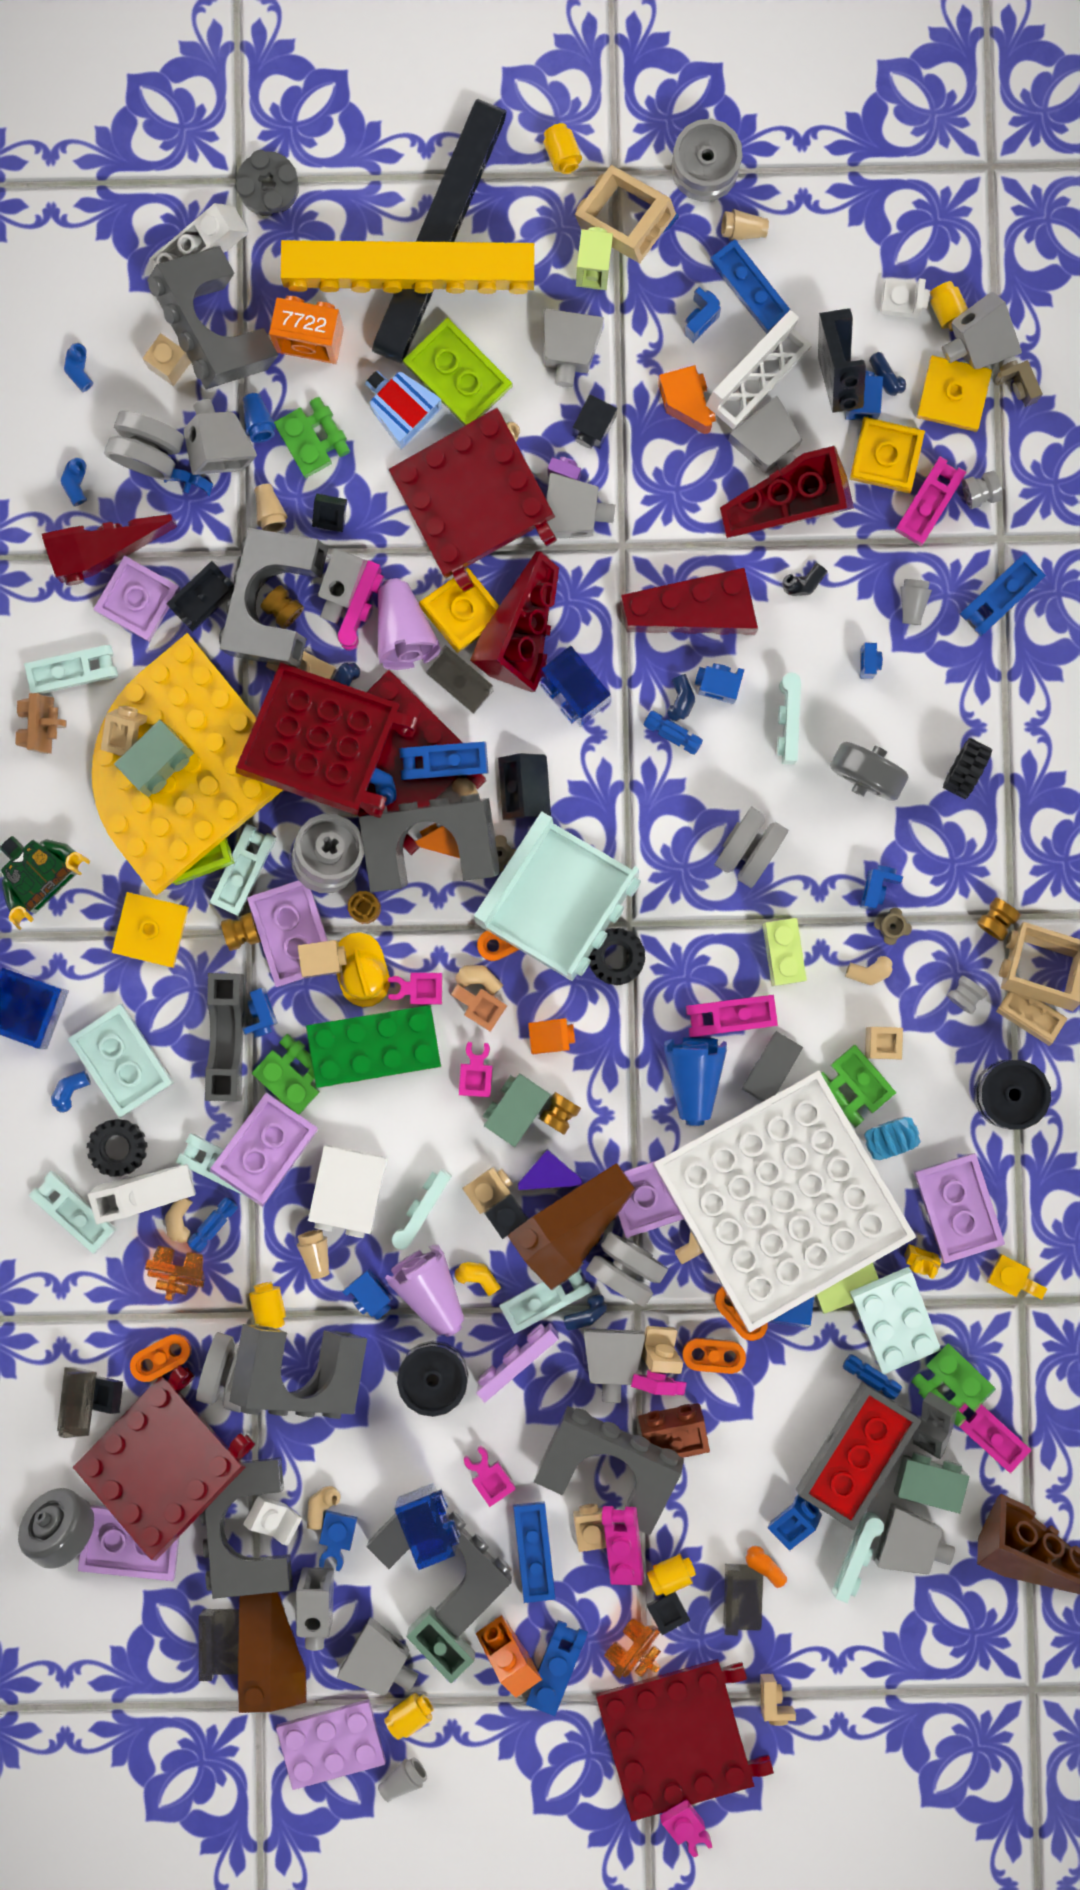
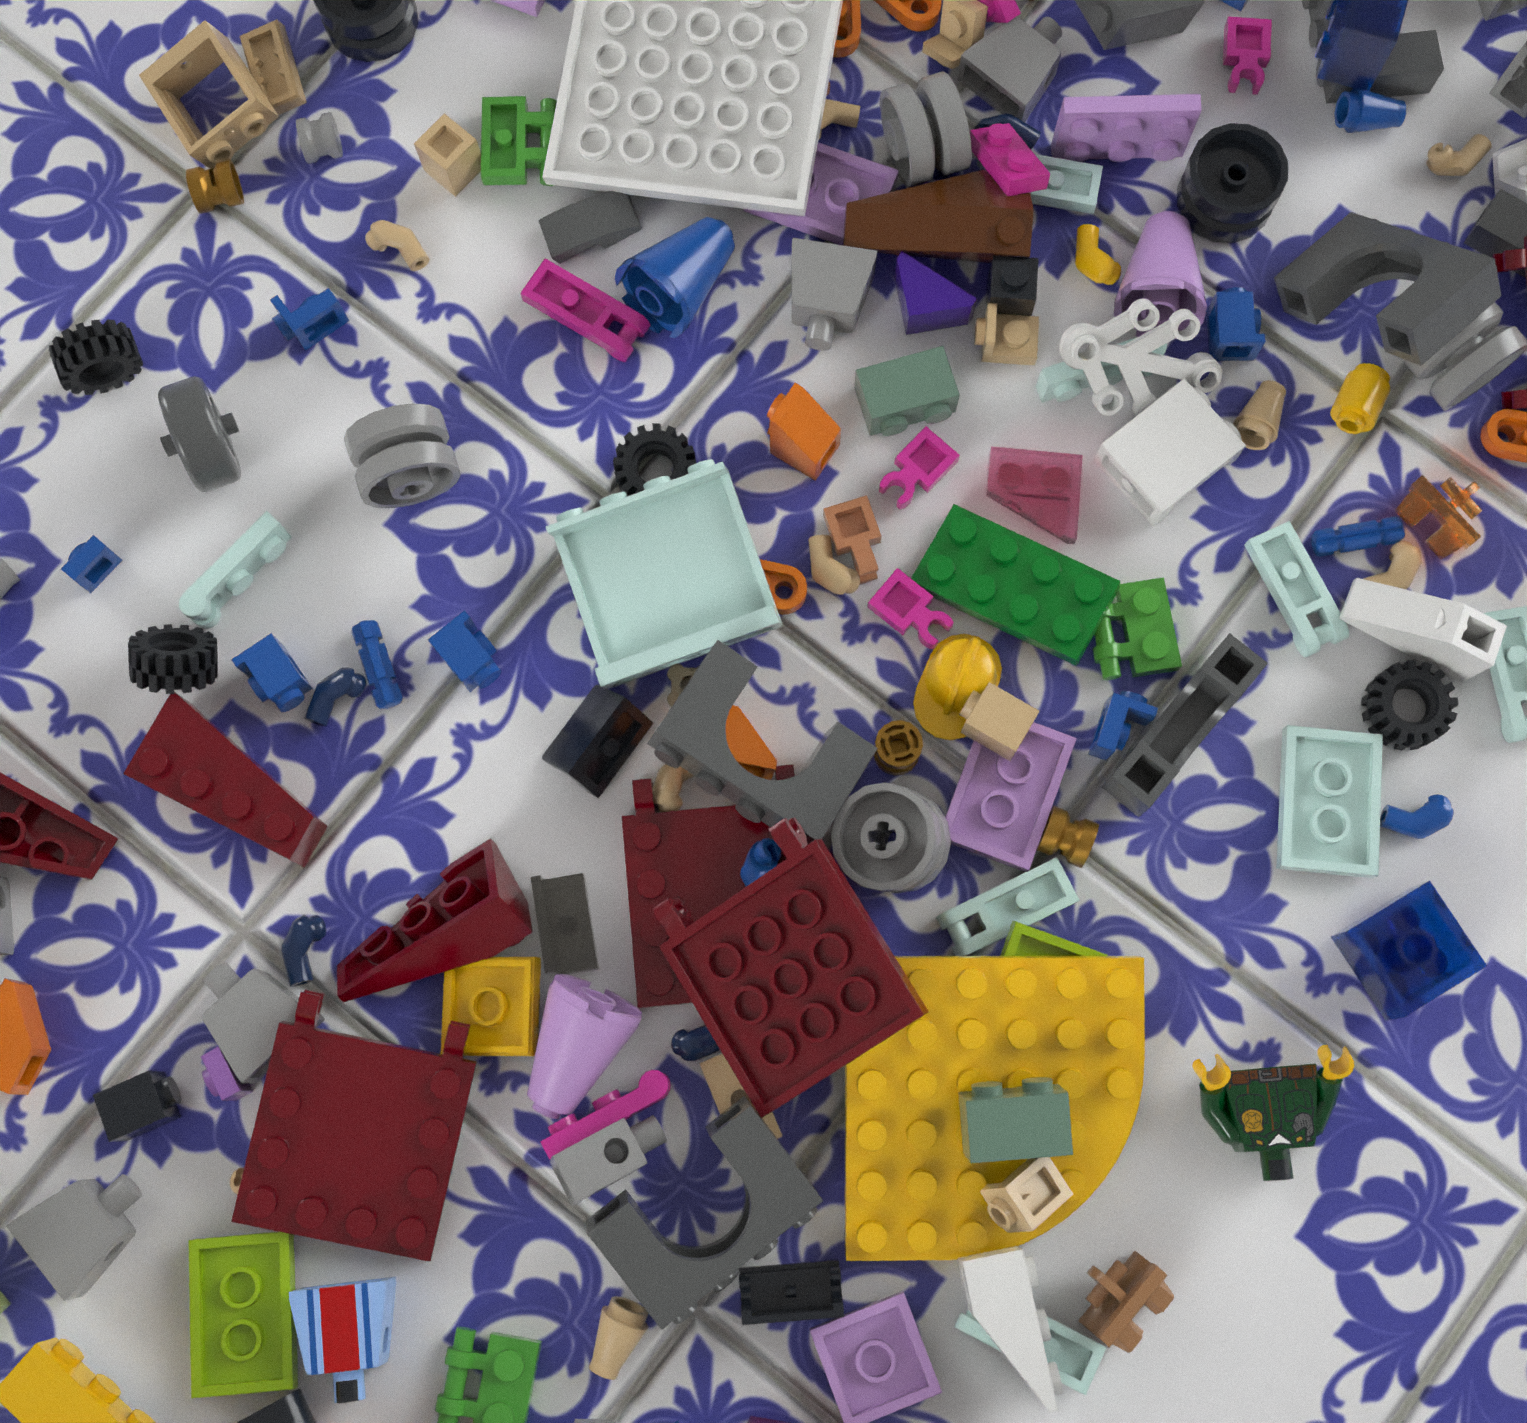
camera: 140 degrees left, 10 degrees down
yellow plate [111,892,189,968] -> none
lavender plate [210,1093,318,1207] -> none
pearl gold wheel [260,585,304,629] -> none
black plate [312,494,347,532] -> none
blue plate [319,1510,358,1571] -> none
blue plate [399,741,489,780] -> none
pearl gold wheel [538,1092,581,1135] -> none
clear blue brick [540,645,611,727] -> none
yellowish green brick [762,918,807,986] -> none
black arm [782,563,828,596] -> none
dark azure gear [864,1117,921,1160] -> none
dark tan plate [874,908,912,945] -> none
none -> black tyre [128,624,218,694]
none -> dark blue arm [281,915,326,987]
none -> blue brick [428,610,502,692]
none -> light grey torso [791,238,877,351]
none -> white slope [958,1246,1063,1412]
none -> dark pink plate [970,123,1050,196]
none -> clear pink wing [986,446,1083,544]
none -> white plant [1059,299,1222,416]
none -> blue cone [1334,87,1406,133]

